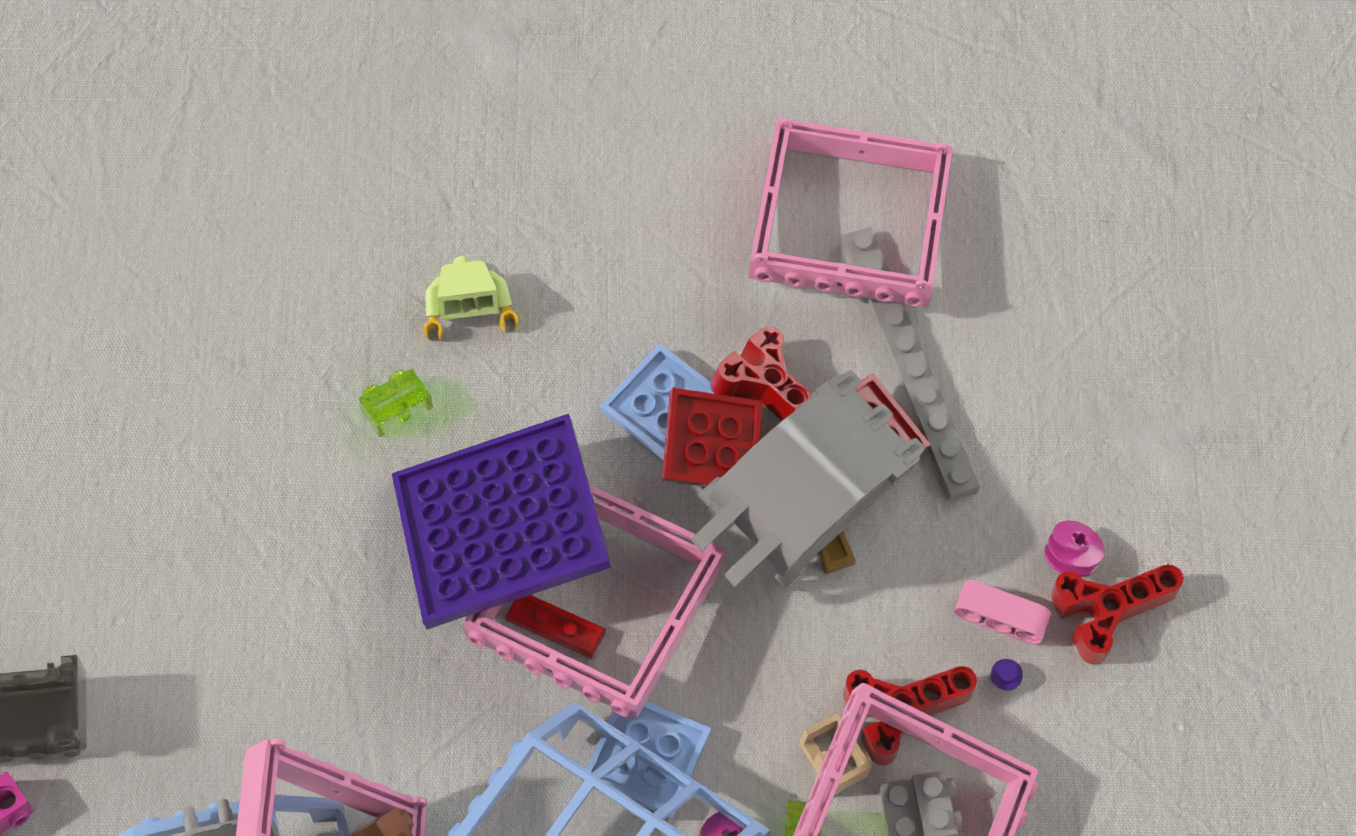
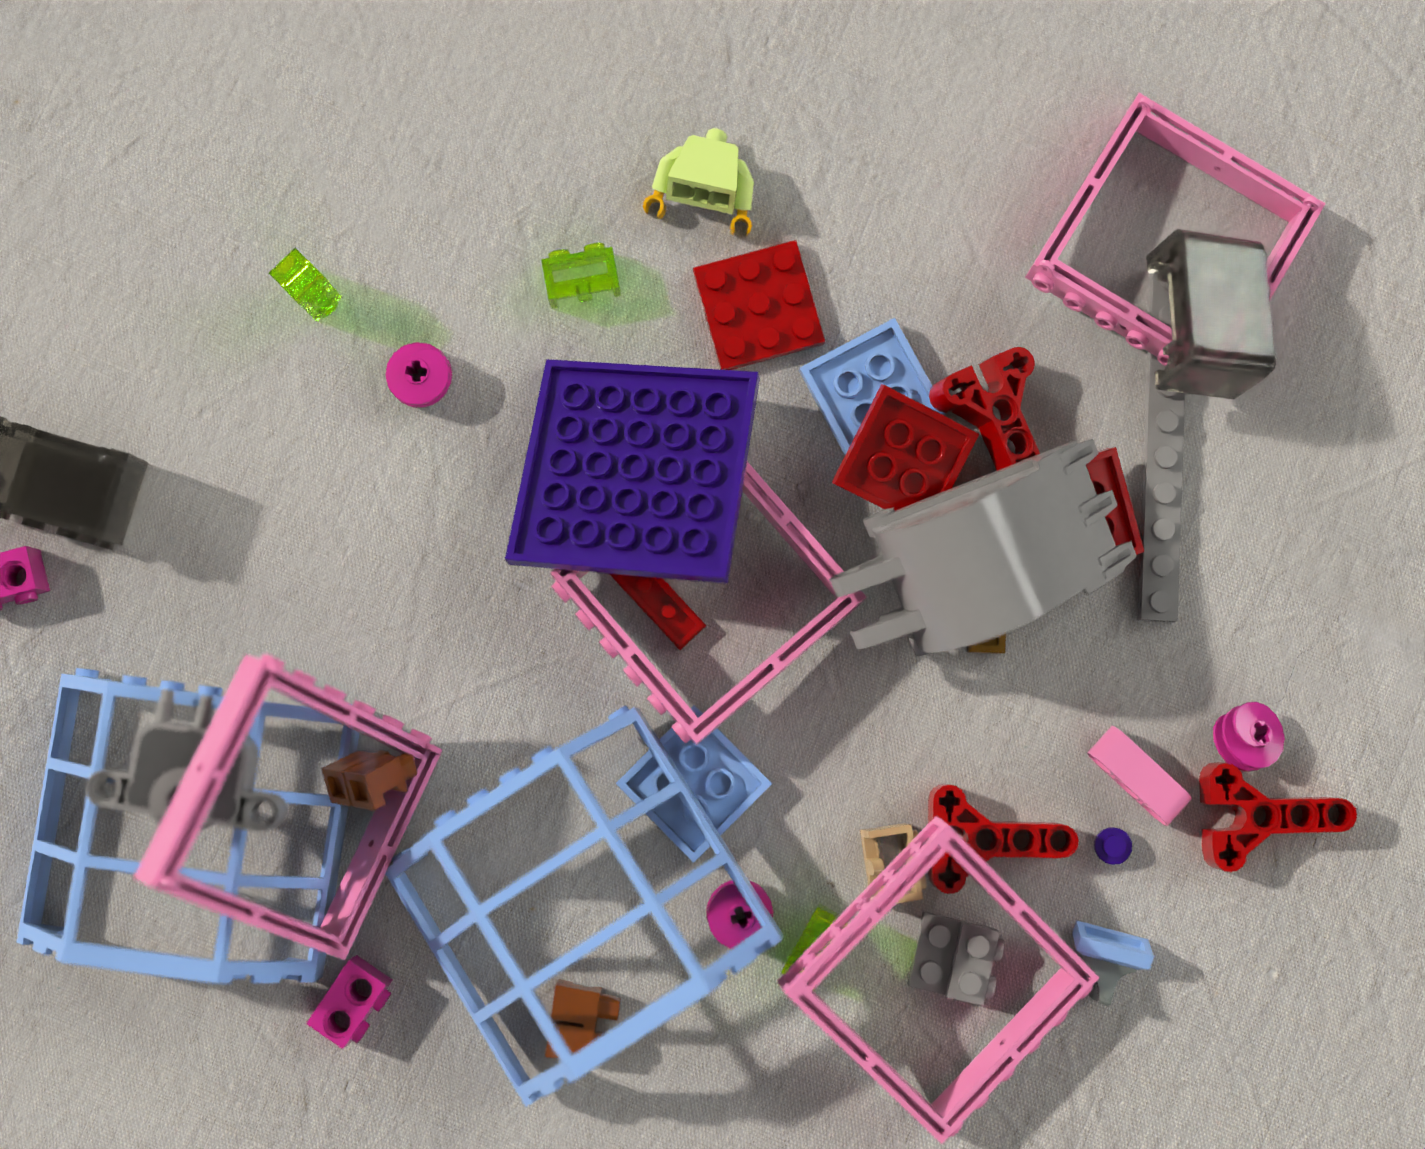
camera: 25 degrees right, 20 degrees up
none -> clear neon green brick [269,248,342,322]
none -> dark pink piece [385,342,452,408]
none -> red plate [693,240,825,370]
none -> light blue piece [1072,920,1154,1006]
none -> clear smoke windscreen [1146,229,1277,399]

